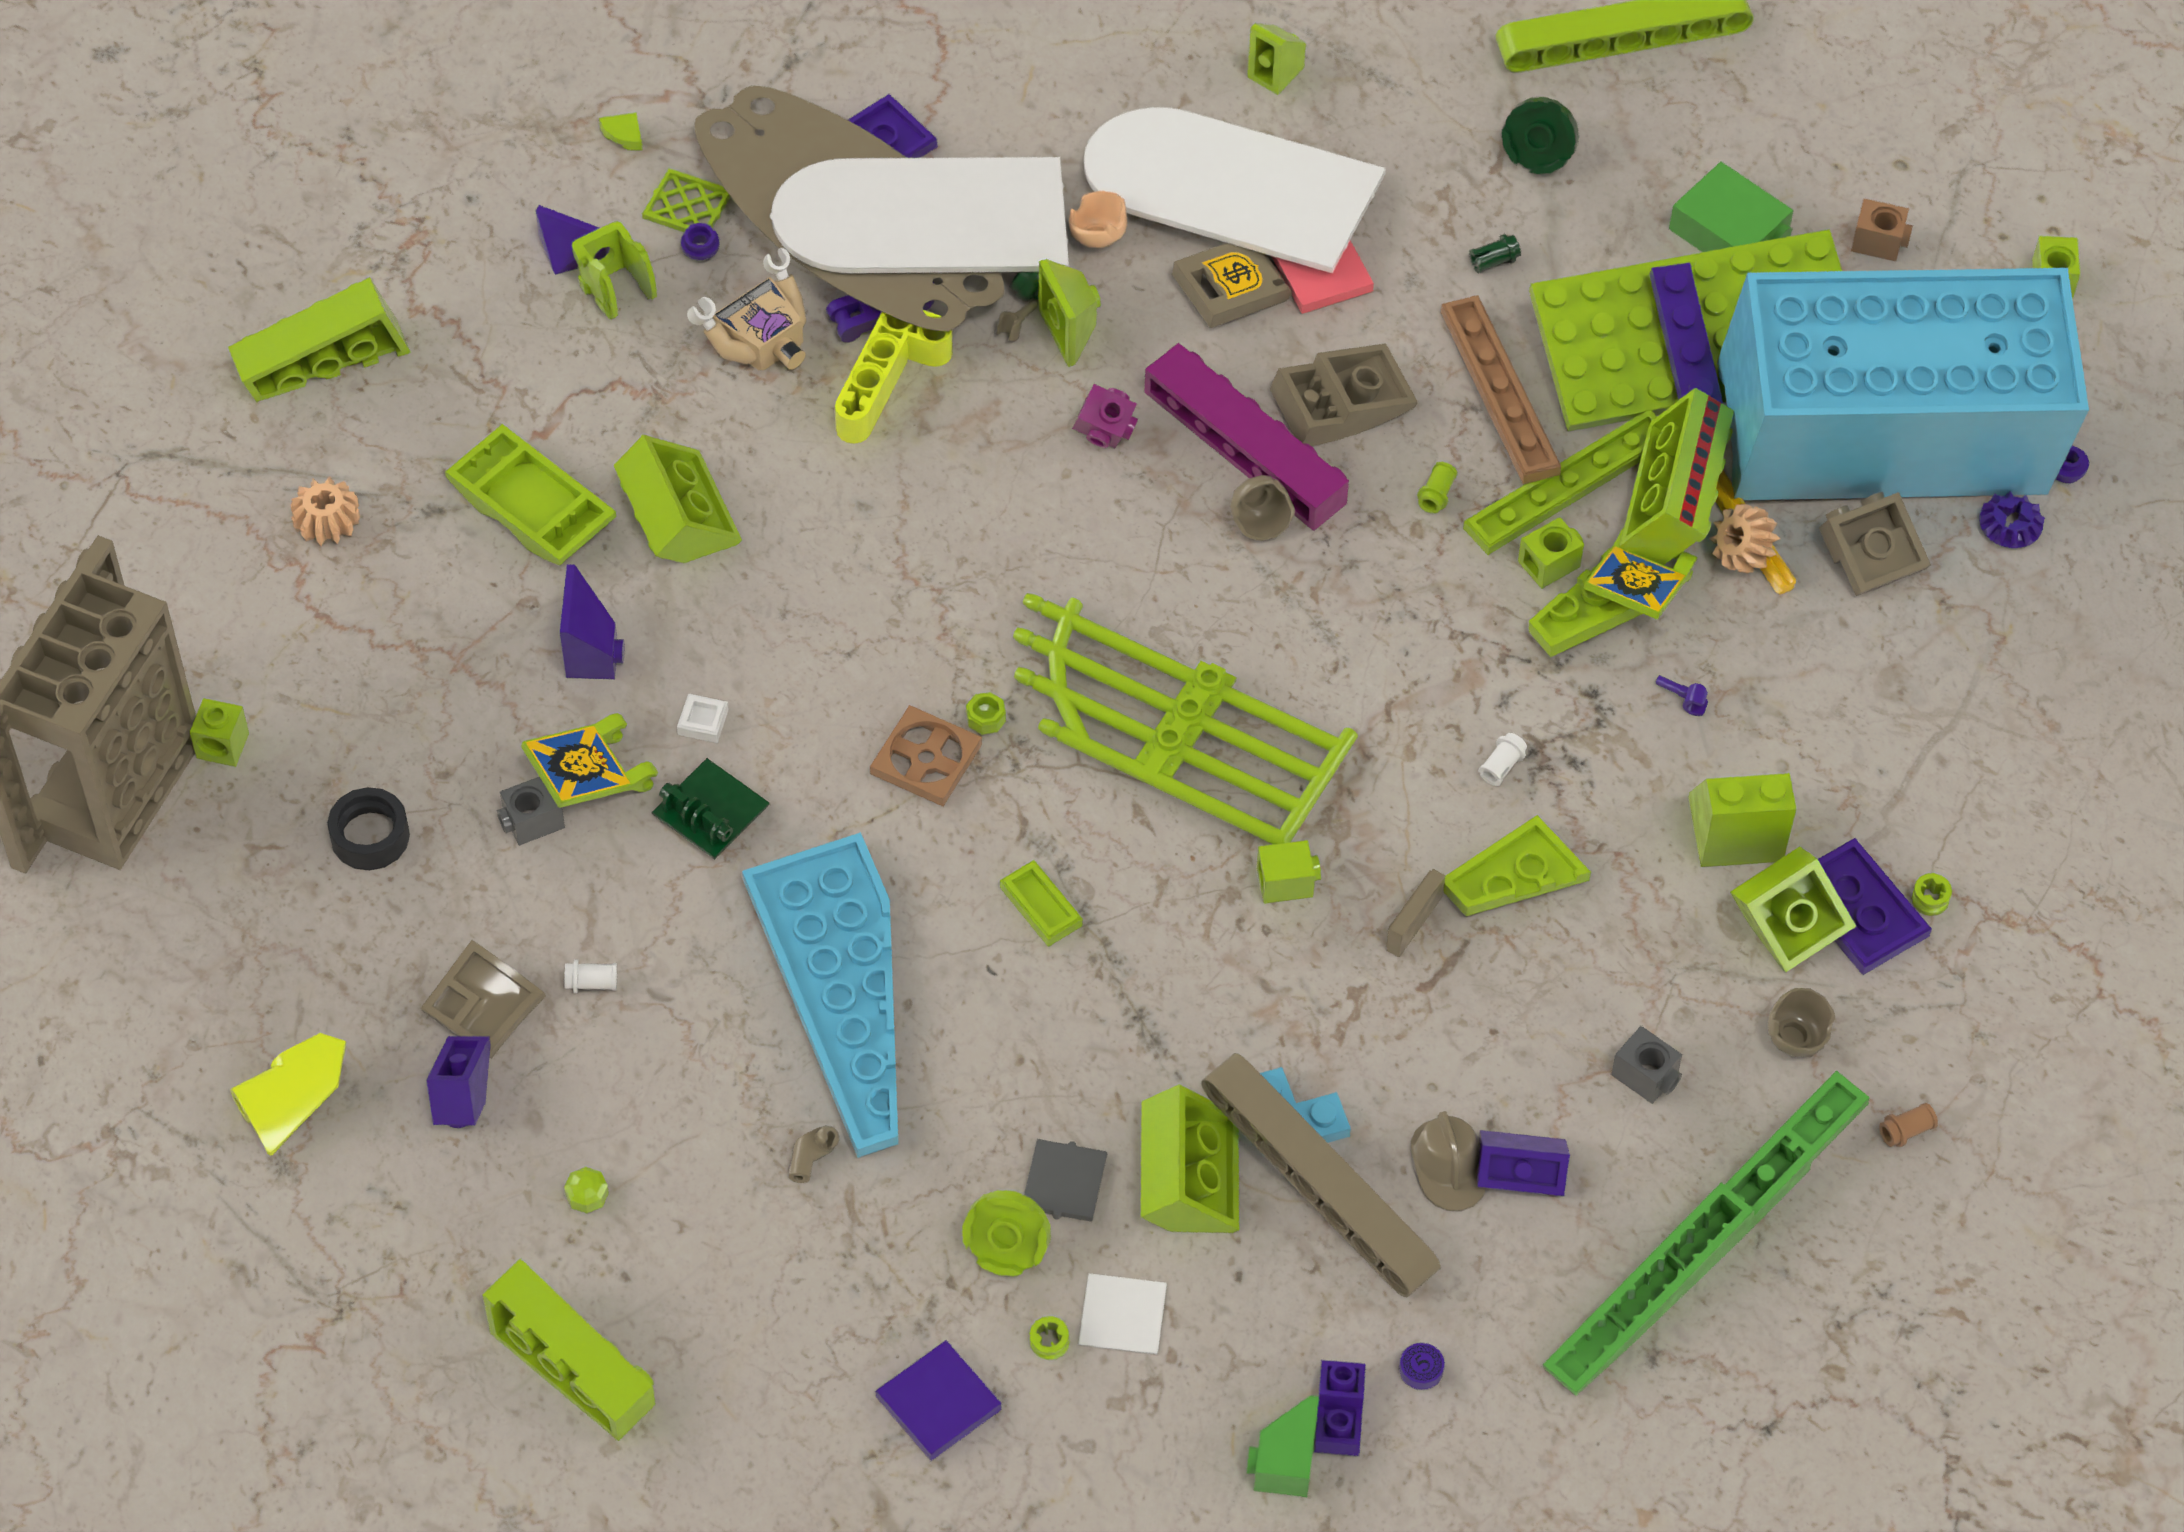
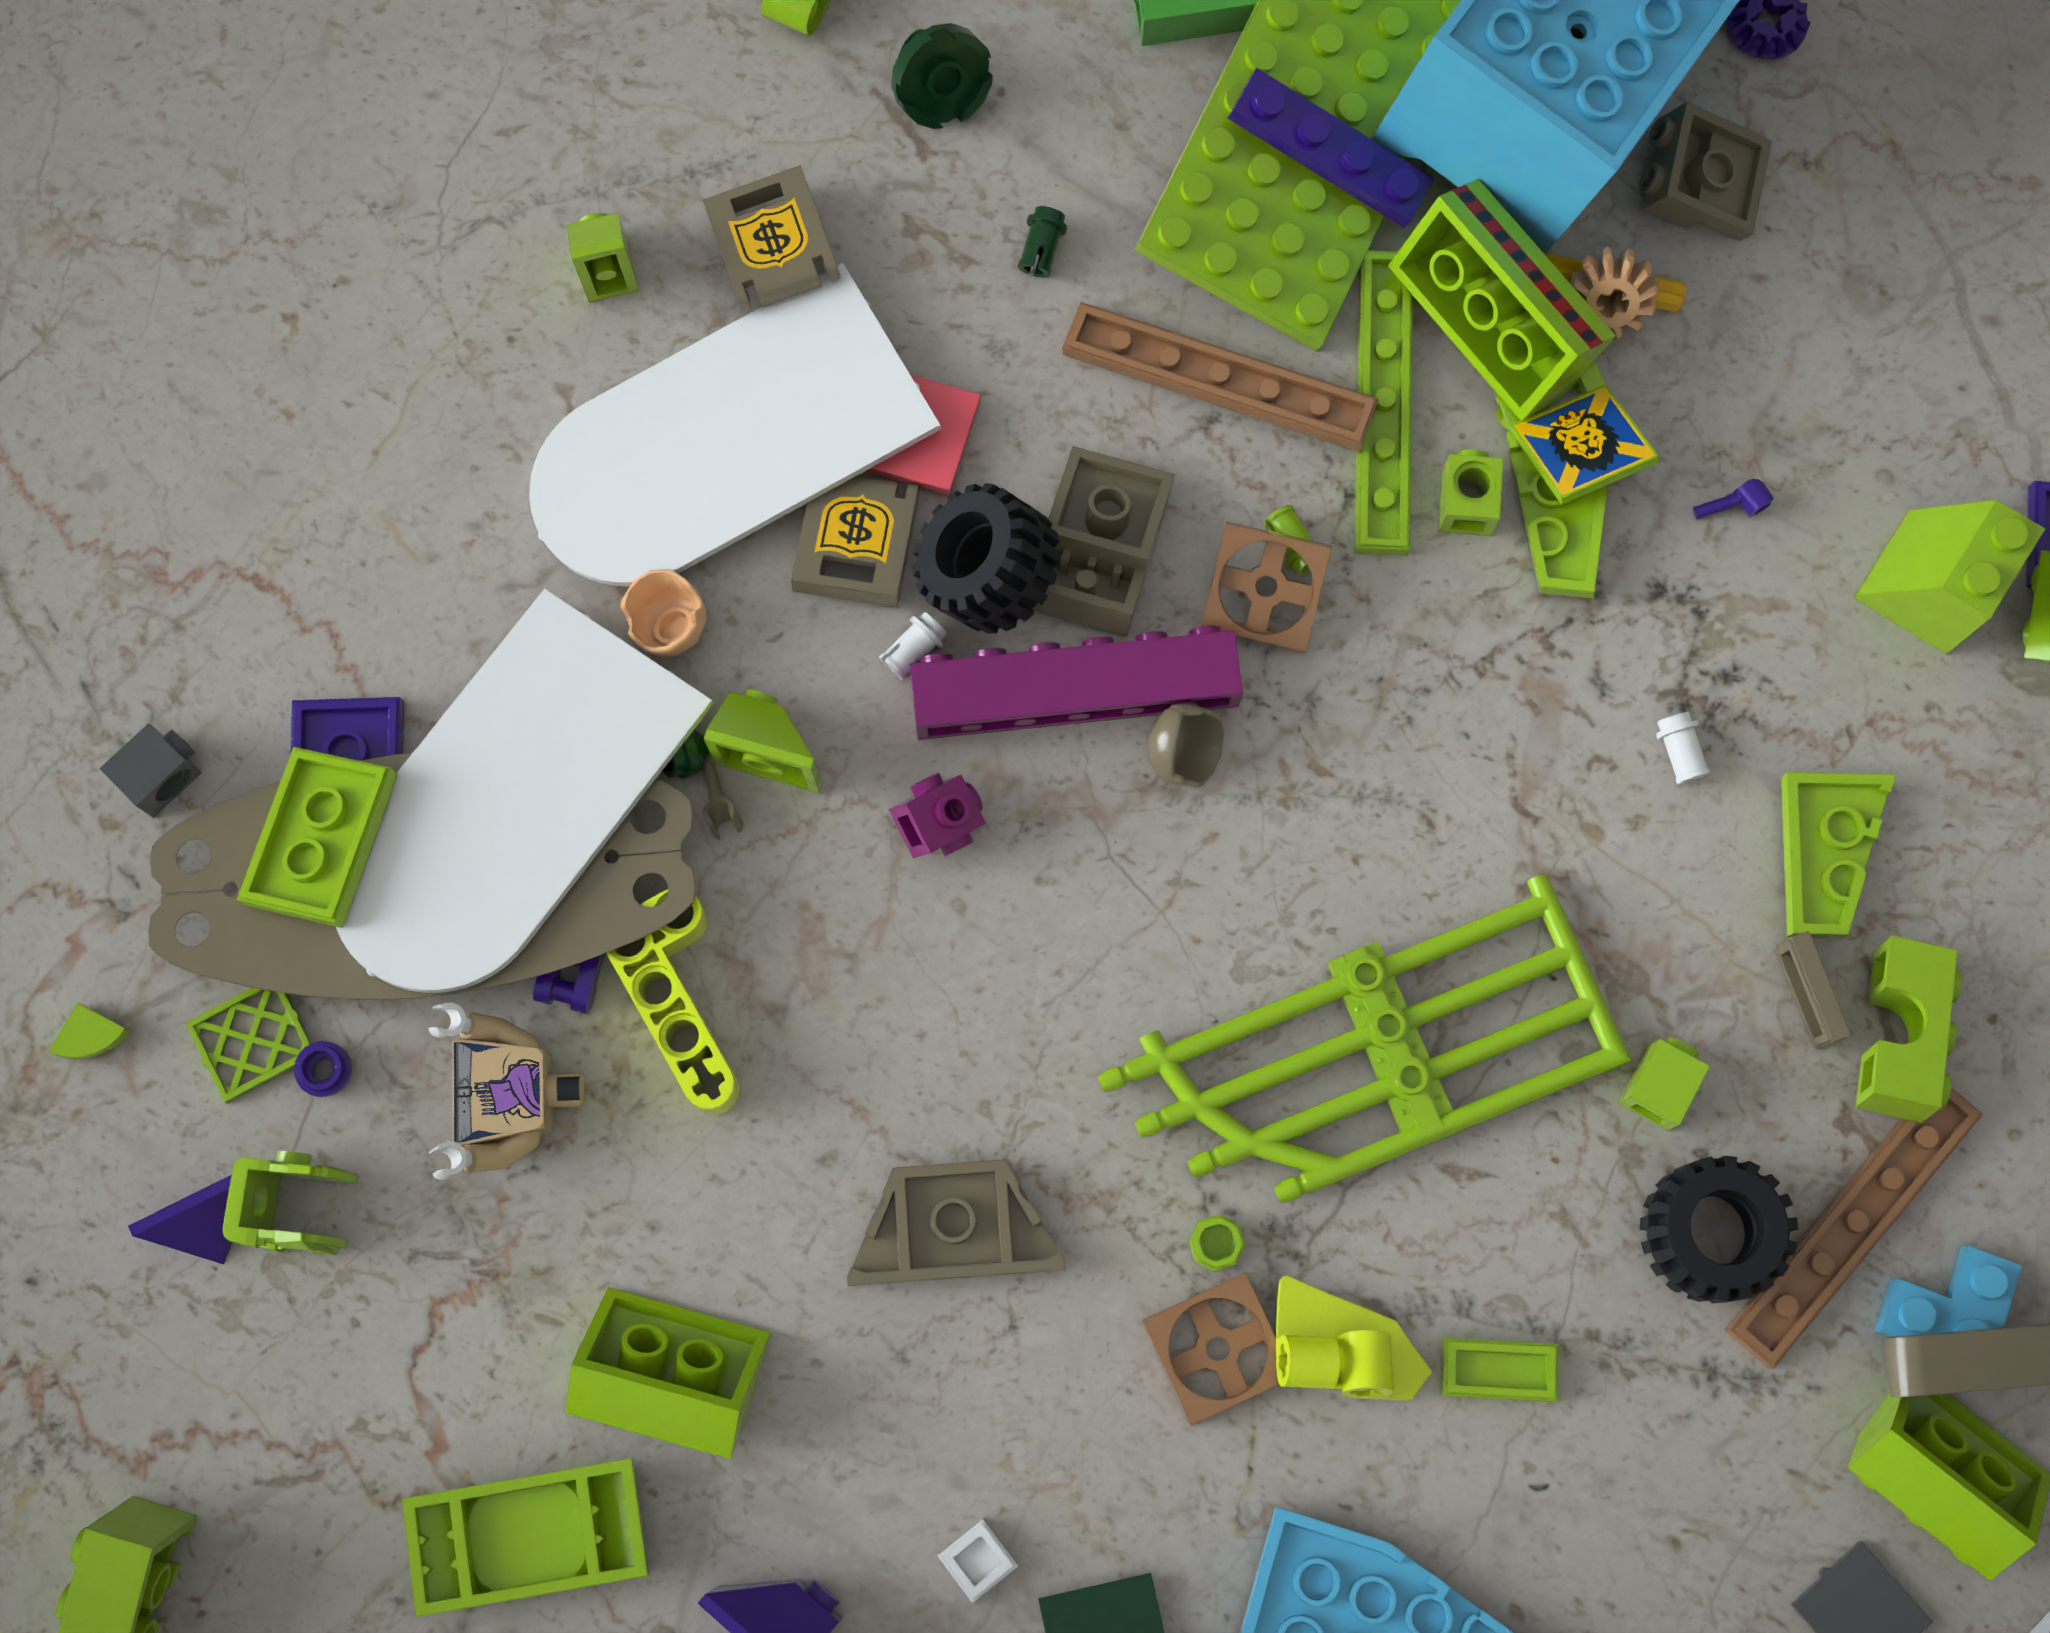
camera: 50 degrees left, 20 degrees up
none -> dark grey brick [99,723,201,818]
none -> lime tile [237,747,398,928]
none -> dark tan container [703,165,841,313]
none -> dark tan wing [847,1159,1066,1286]
none -> white pin [879,612,947,681]
none -> black tyre [913,483,1061,634]
none -> medium nougat piece [1202,521,1332,652]
none -> neon yellow panel [1276,1276,1433,1401]
none -> black tyre [1639,1156,1799,1303]
none -> medium nougat tile [1725,1087,1983,1369]
none -> lime arch [1855,935,1963,1123]

